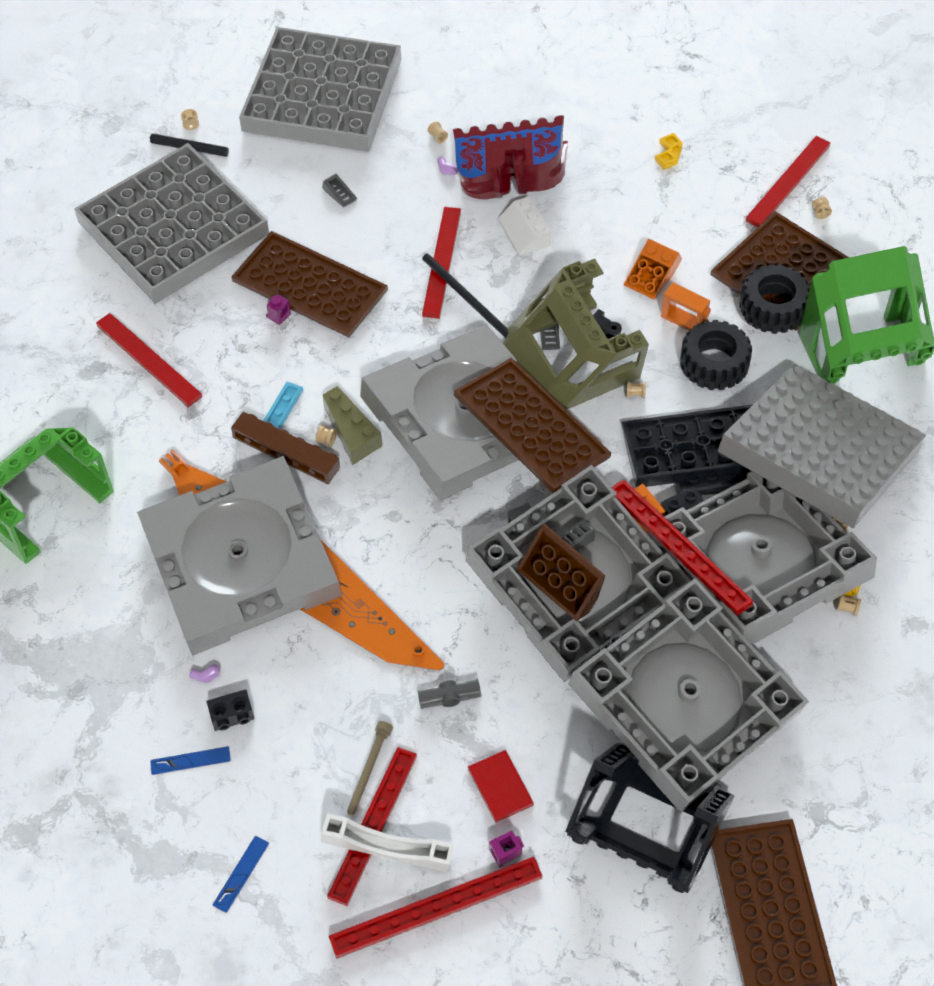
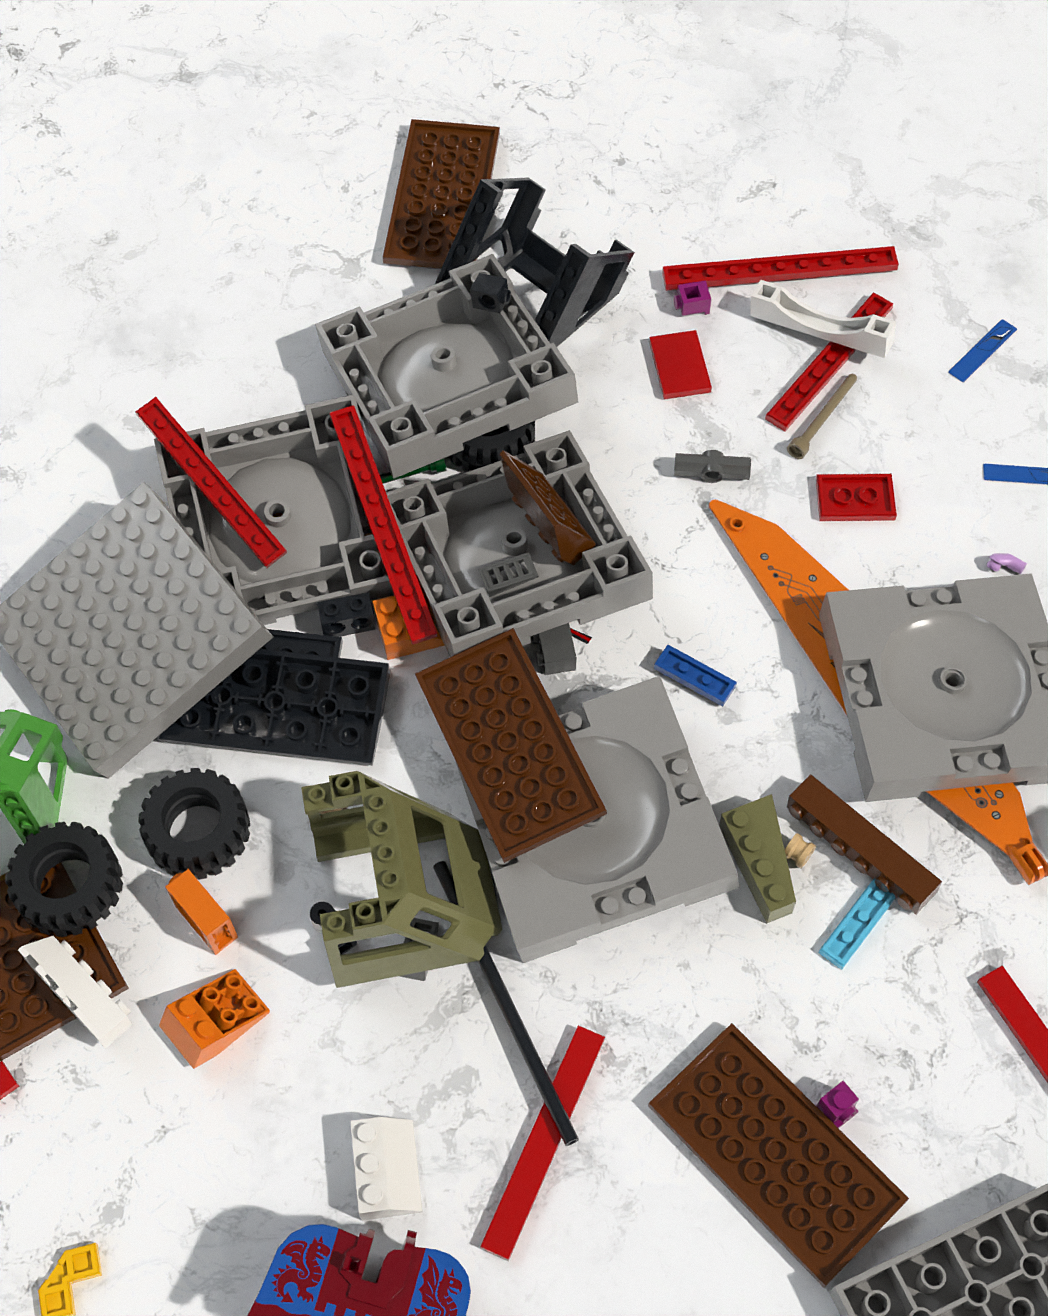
camera: 165 degrees left, 5 degrees up
black brick [206,689,255,731] -> none
none -> white wedge [18,936,132,1049]
none -> red tile [135,397,287,569]
none -> black brick [470,273,511,314]
none -> blue plate [654,645,737,707]
none -> red tile [815,473,897,521]

